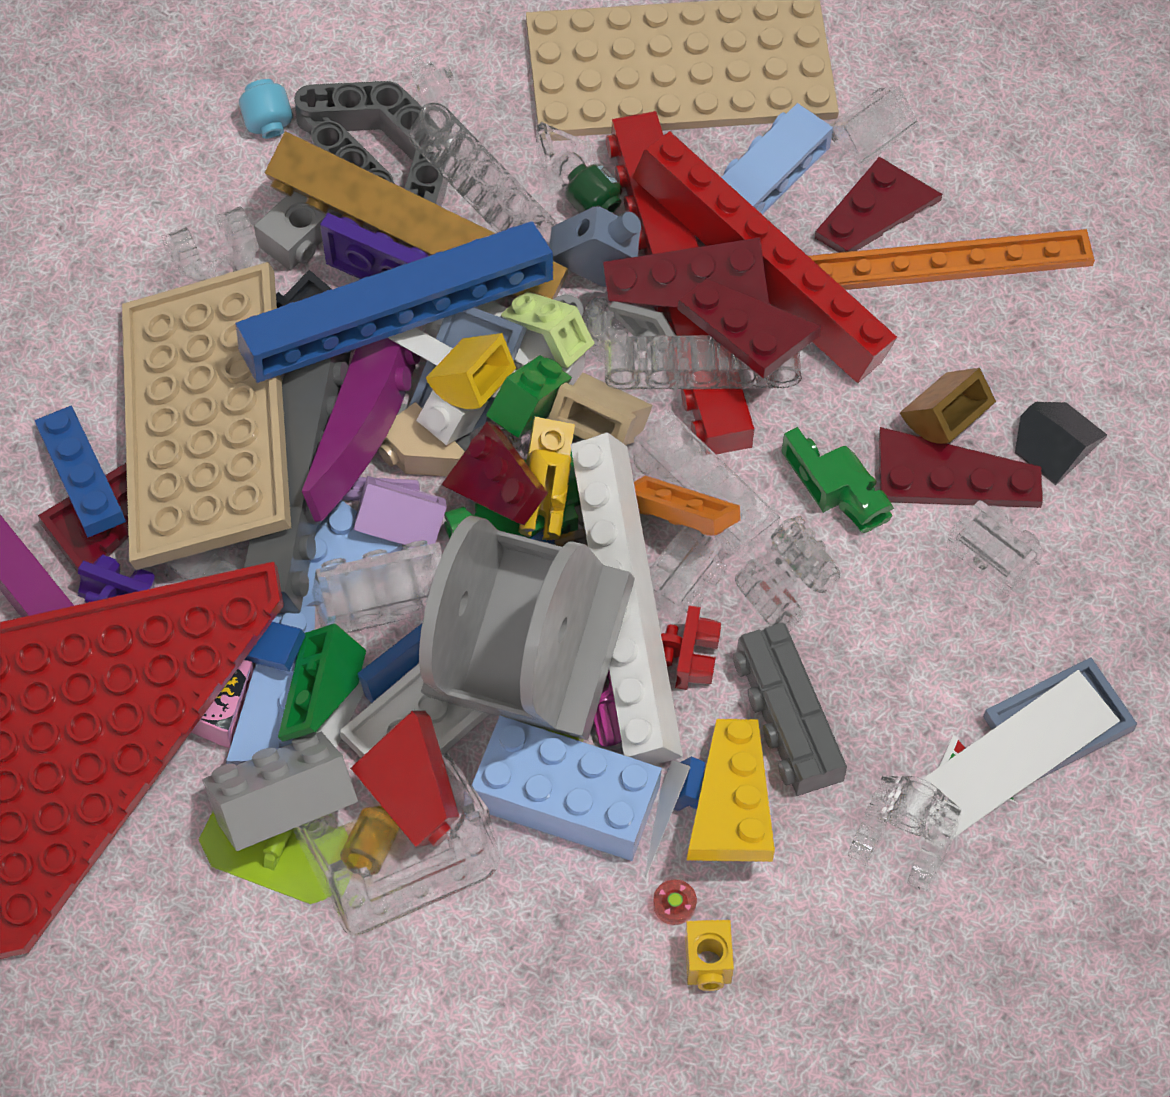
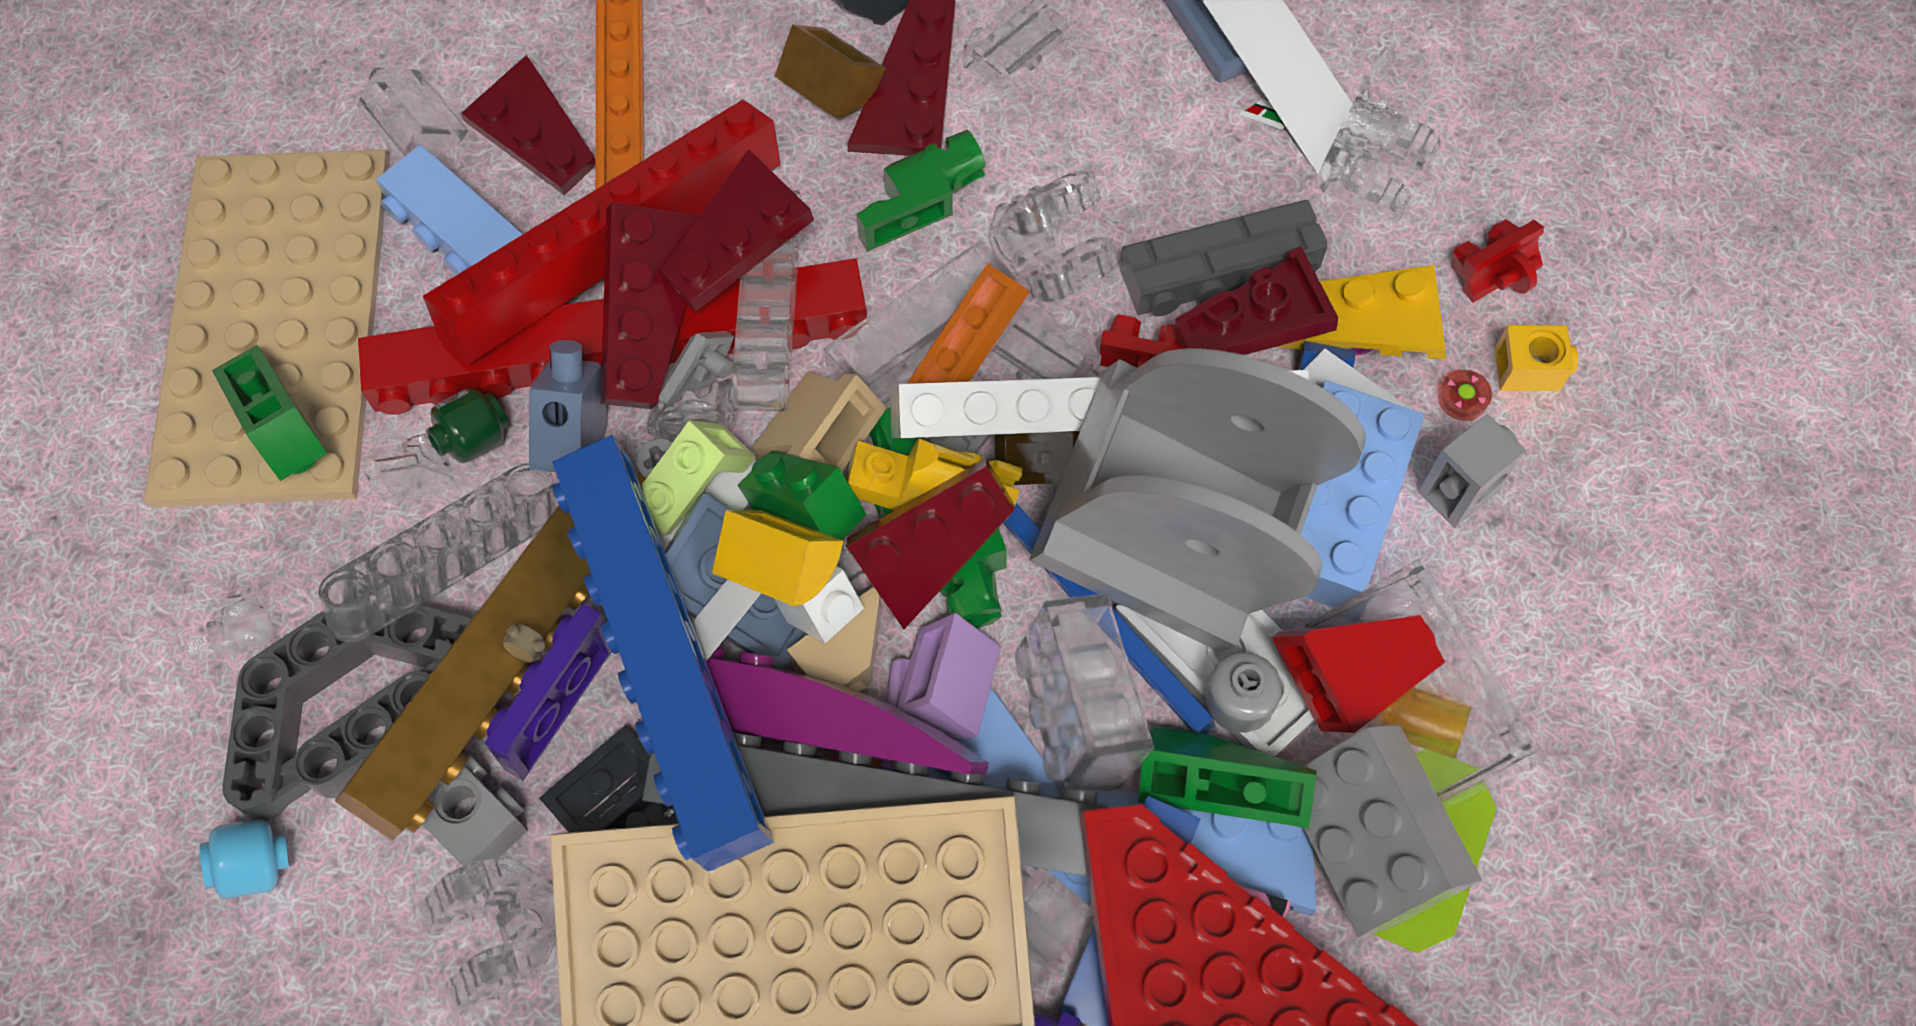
camera: 85 degrees left, 5 degrees up
none -> green slope [212,345,327,481]
none -> dark tan piece [503,624,545,662]
none -> dark red wing [1174,245,1338,355]
none -> light grey head [1205,652,1282,733]
none -> light grey brick [1418,413,1526,528]
none -> red hips [1452,219,1544,303]

